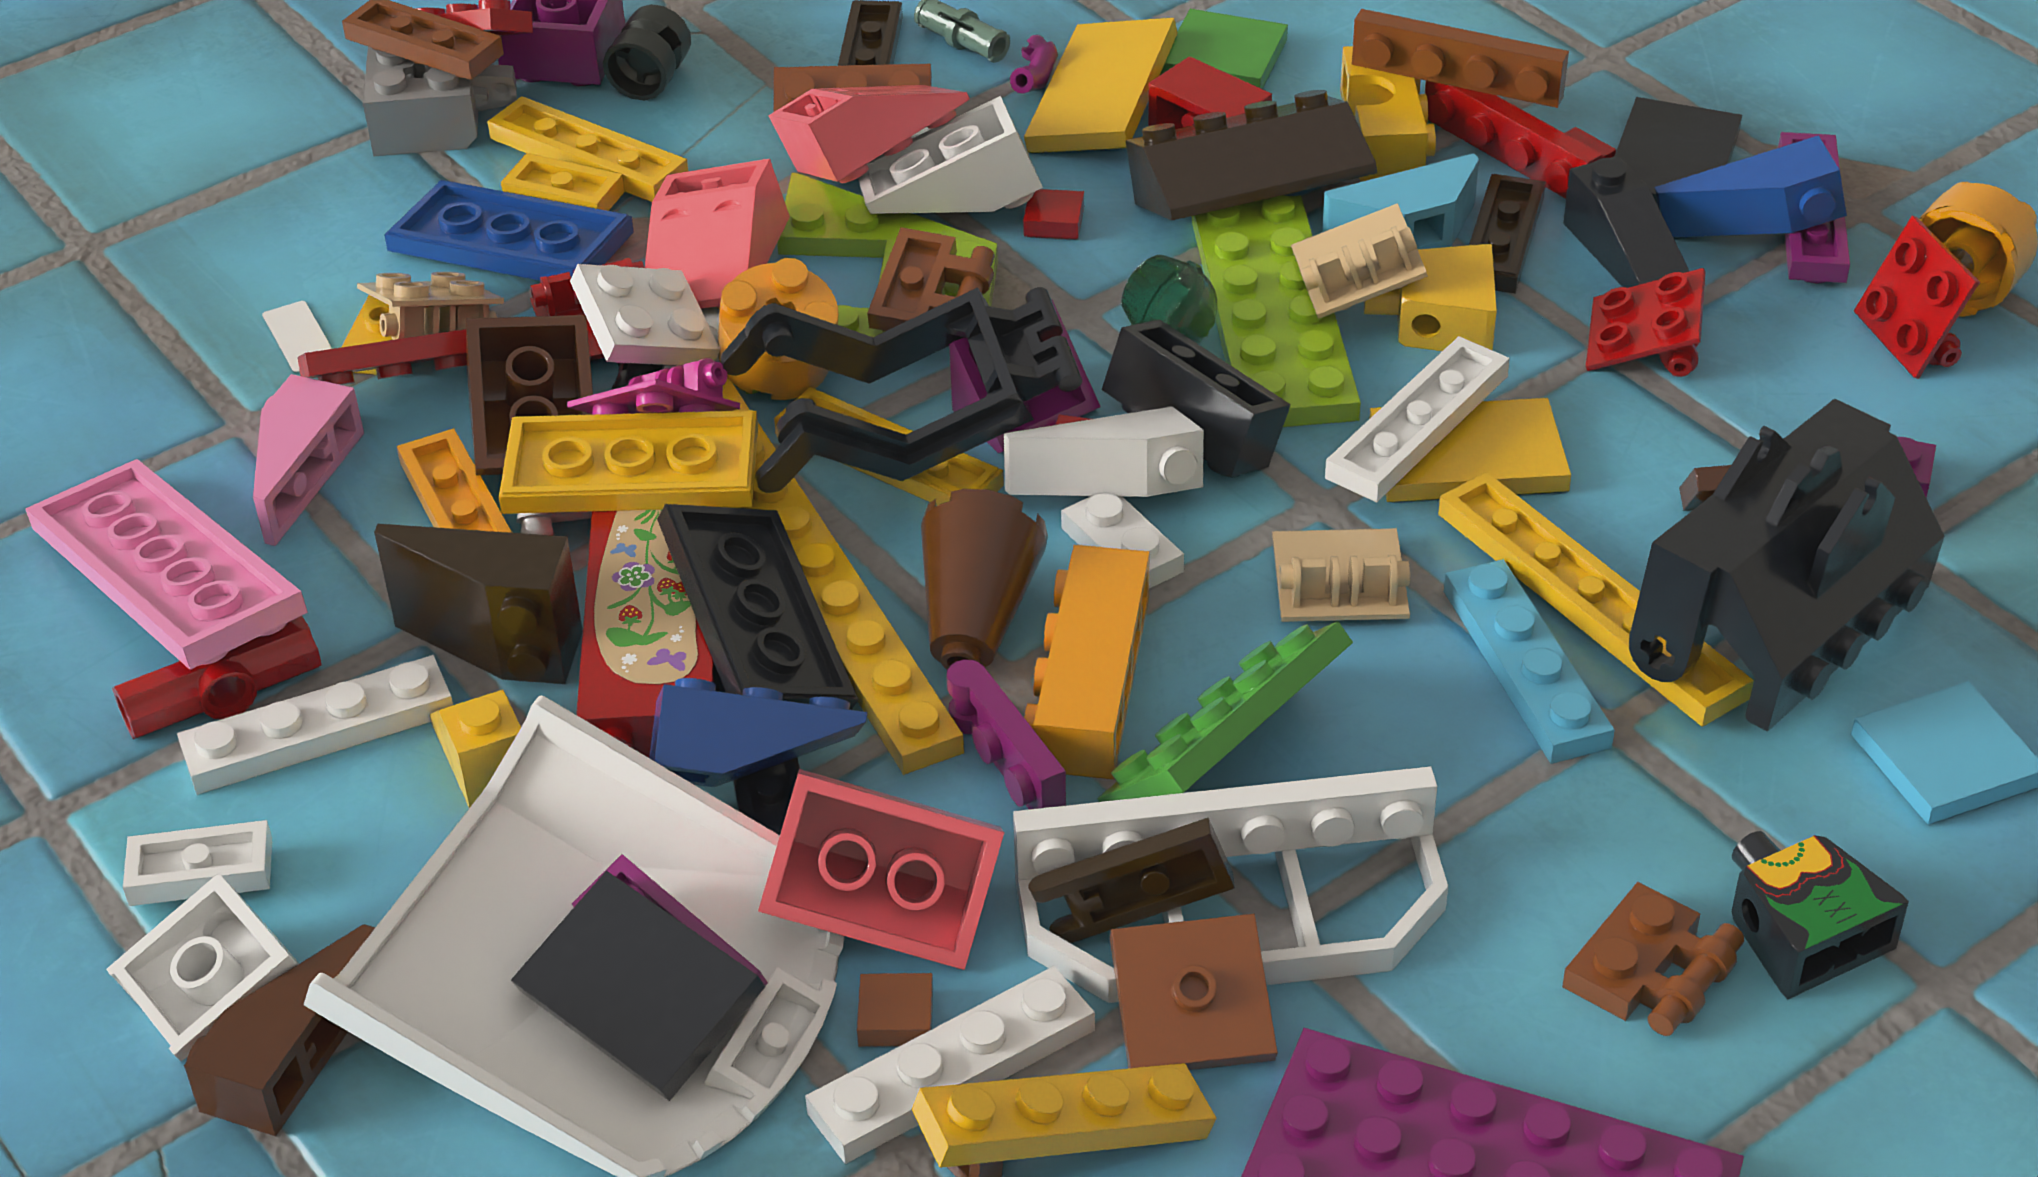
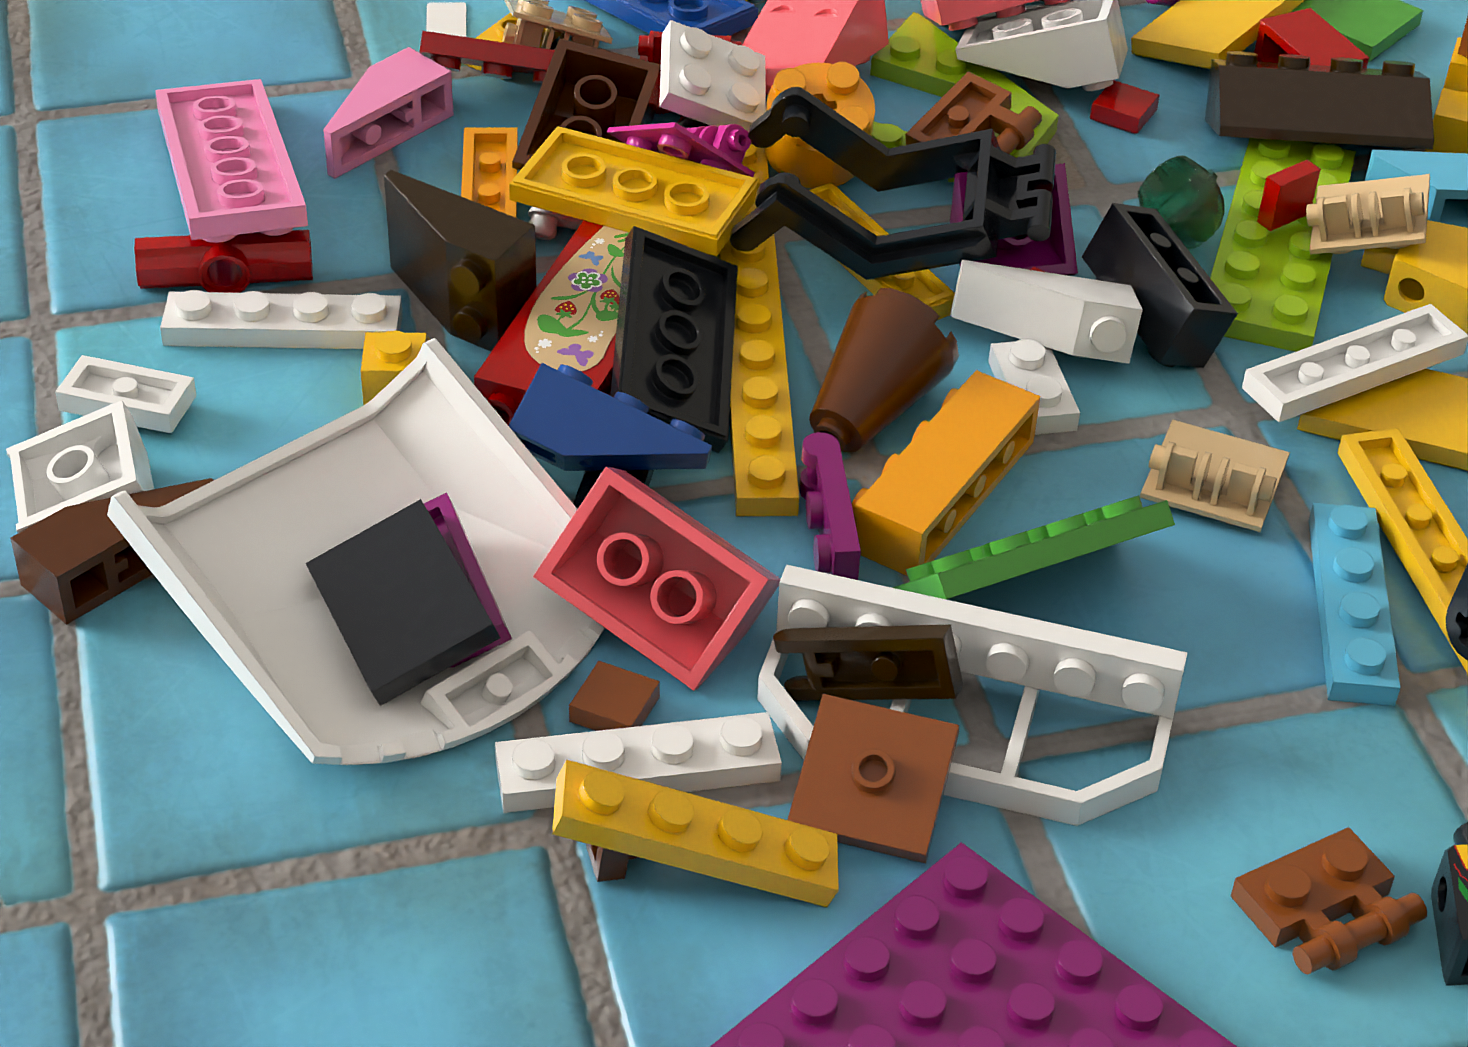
camera: 20 degrees right, 0 degrees up
none -> red tile [1257,160,1321,232]

